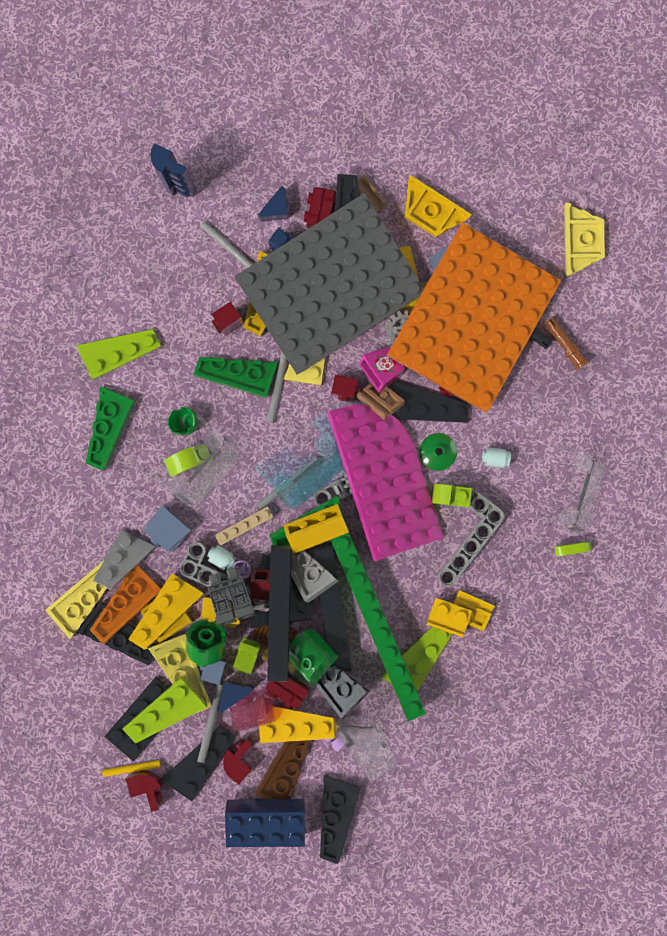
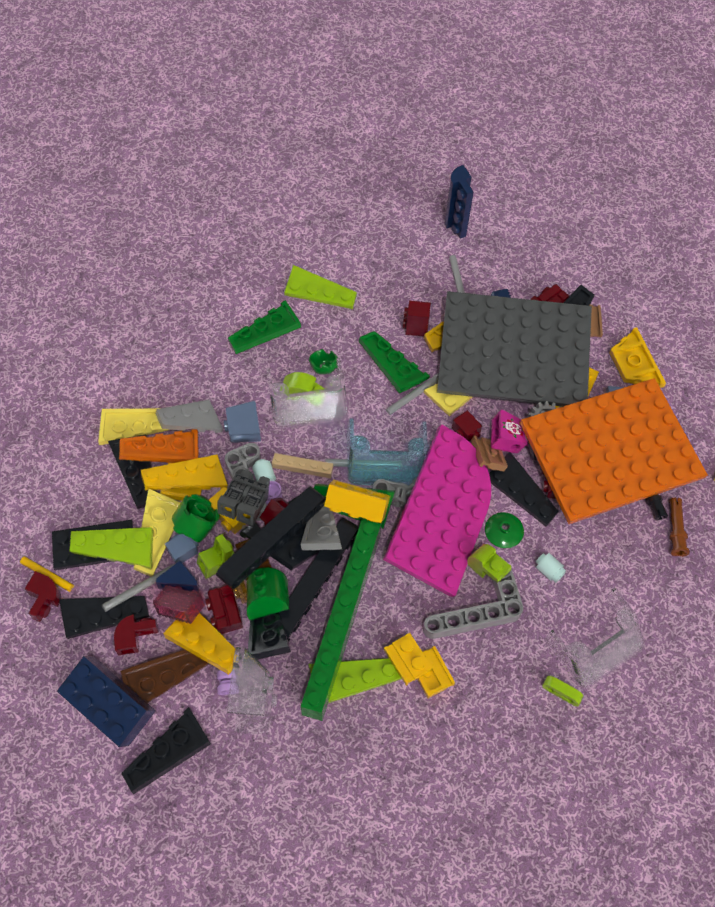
camera: 35 degrees right, 25 degrees down
dark blue slope [257,186,288,222] -> none

